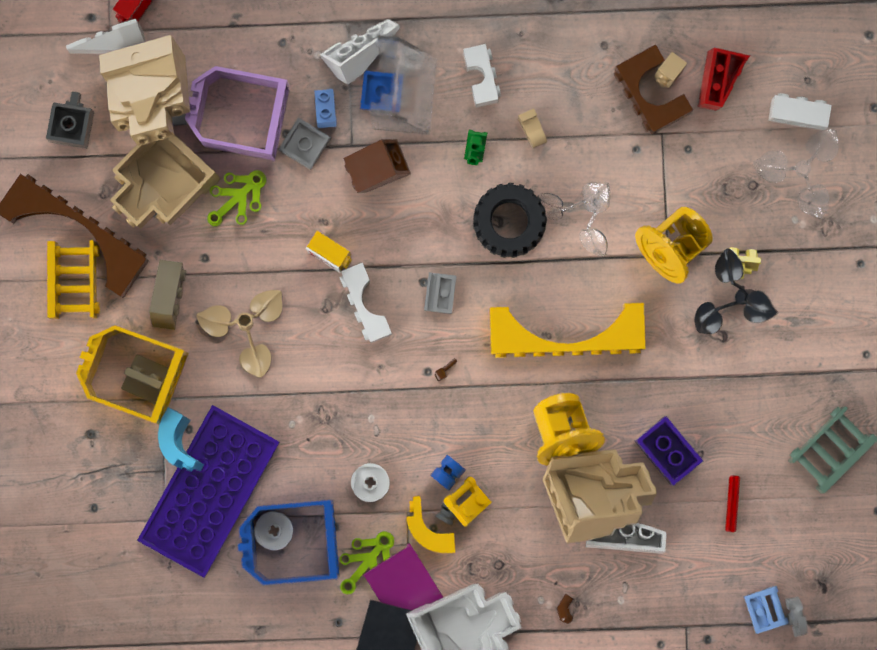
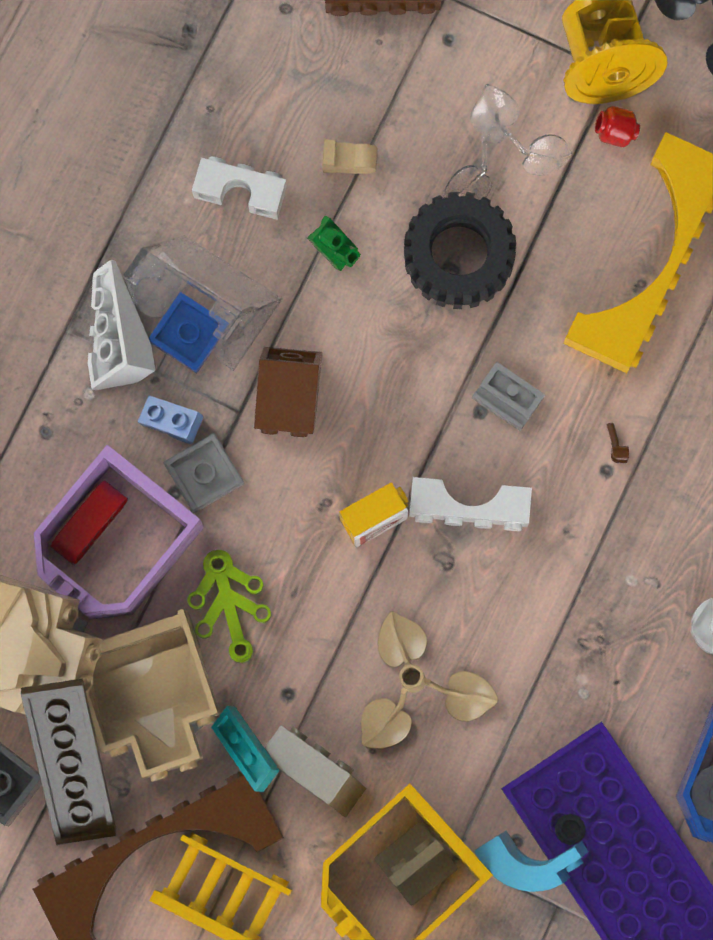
camera: 60 degrees left, 5 degrees down
none -> plate [21,678,116,845]
none -> red beam [50,480,128,565]
none -> teal plate [211,706,280,792]
none -> black plate [555,814,586,845]
none -> red head [595,106,640,147]

